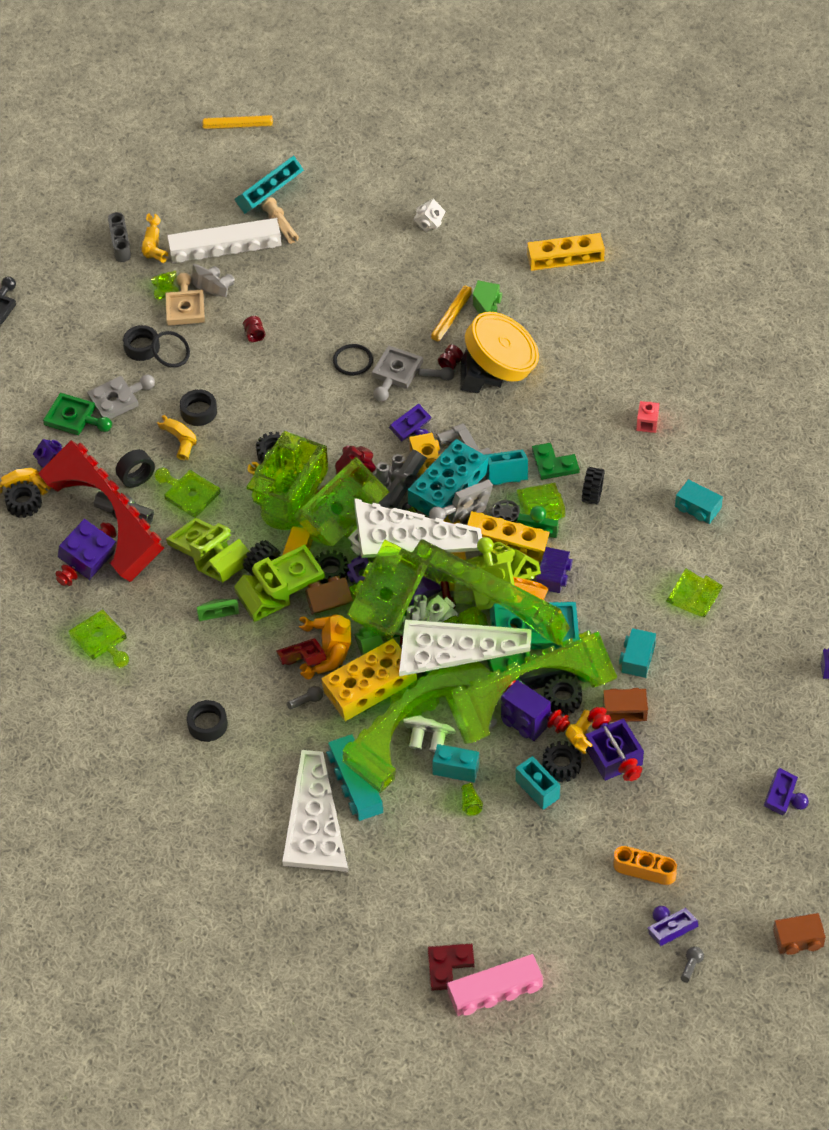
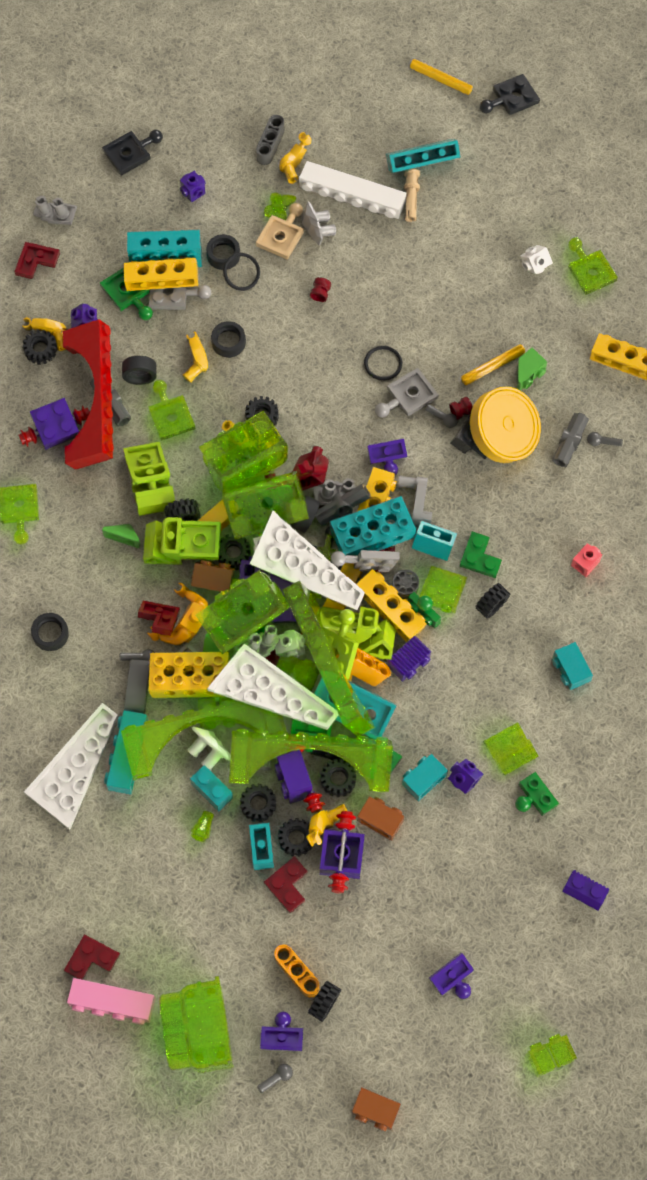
camera: 30 degrees right, 15 degrees up
none -> yellow brick [124,257,199,291]
none -> dark grey beam [124,659,150,714]
none -> teal brick [127,230,202,267]
none -> clear neon green brick [159,976,234,1073]
none -> dark purple brick [180,171,206,203]
none -> black tyre [240,783,276,822]
none -> dark red plate [264,856,308,913]
none -> black tyre [308,981,341,1022]
none -> dark purple brick [447,759,484,794]
none -> black plate [480,74,540,115]
none -> green plate [515,772,559,816]
none -> dark grey piece [552,412,589,467]
none -> clear neon green plate [568,237,618,295]
none -> dark grey bar [587,432,623,447]

